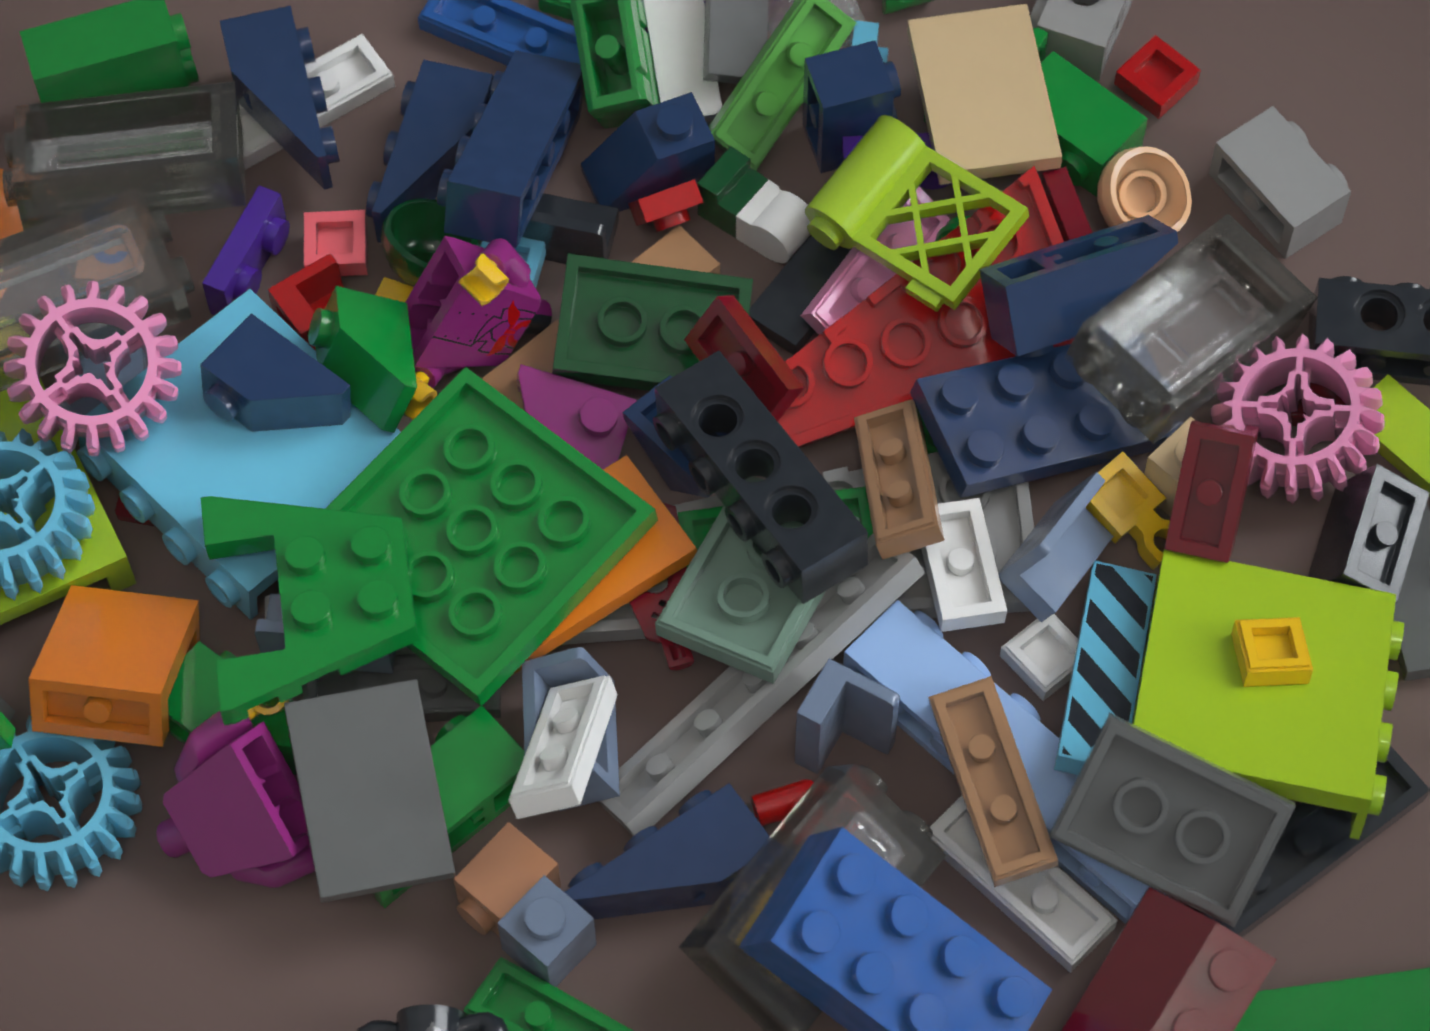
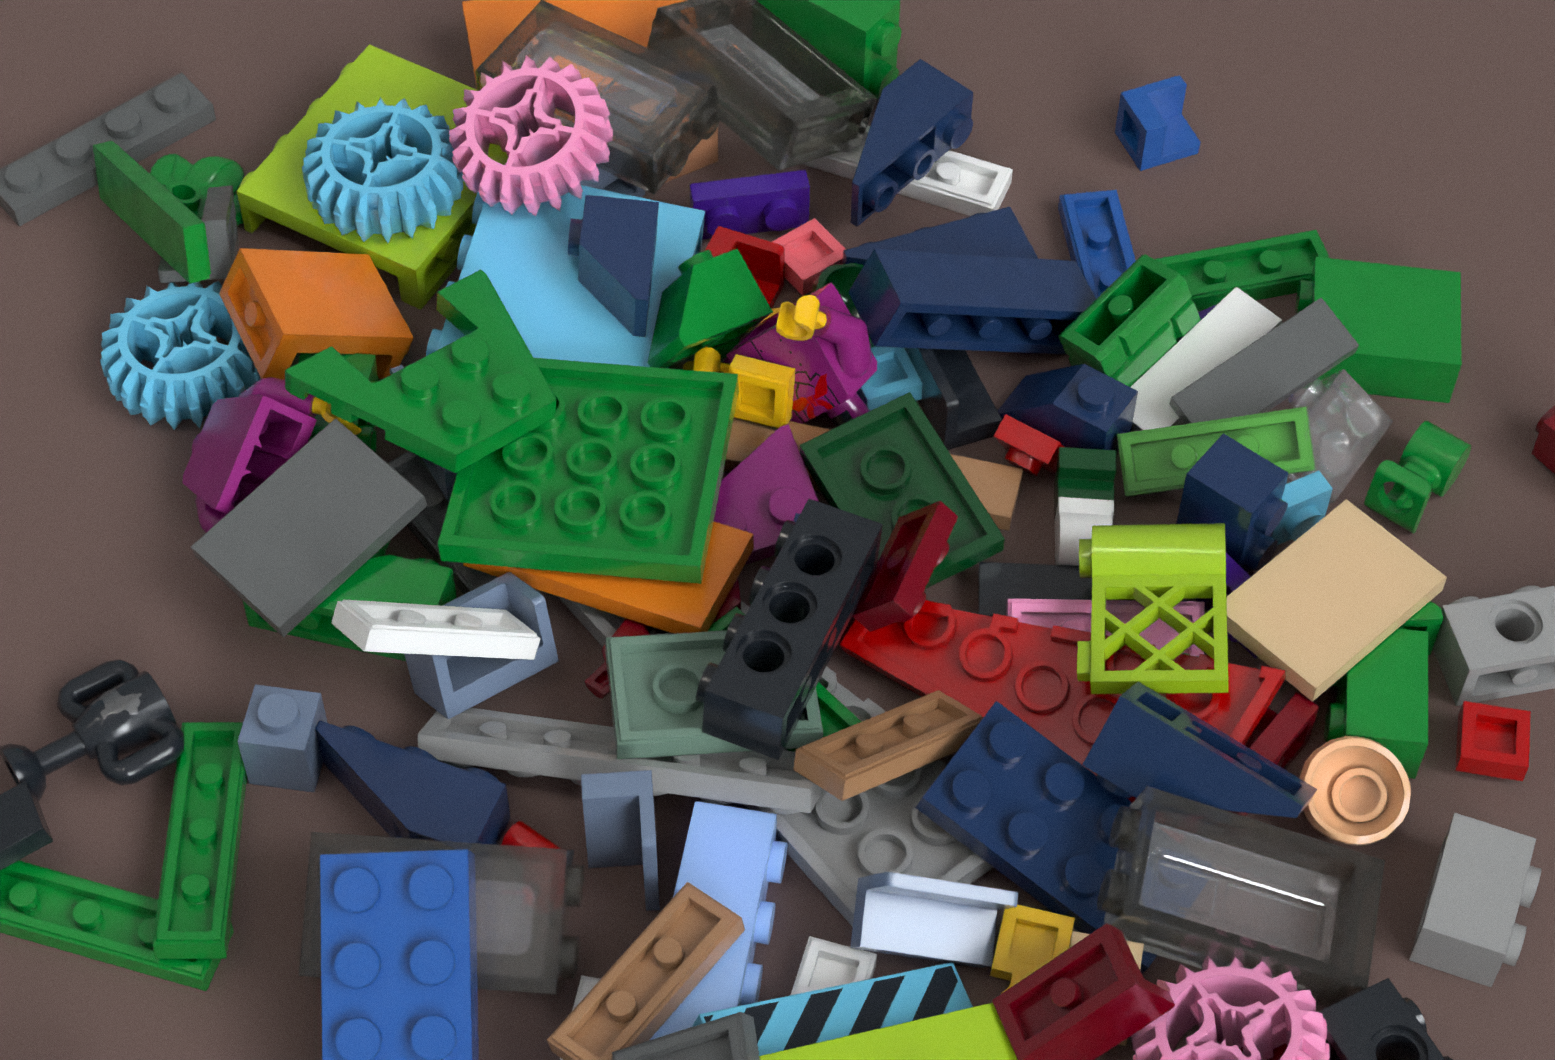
camera: 55 degrees right, 10 degrees down
nougat brick [454,822,561,937] -> none
white plate [921,498,1007,632] -> none
none -> yellow tile [729,354,796,428]

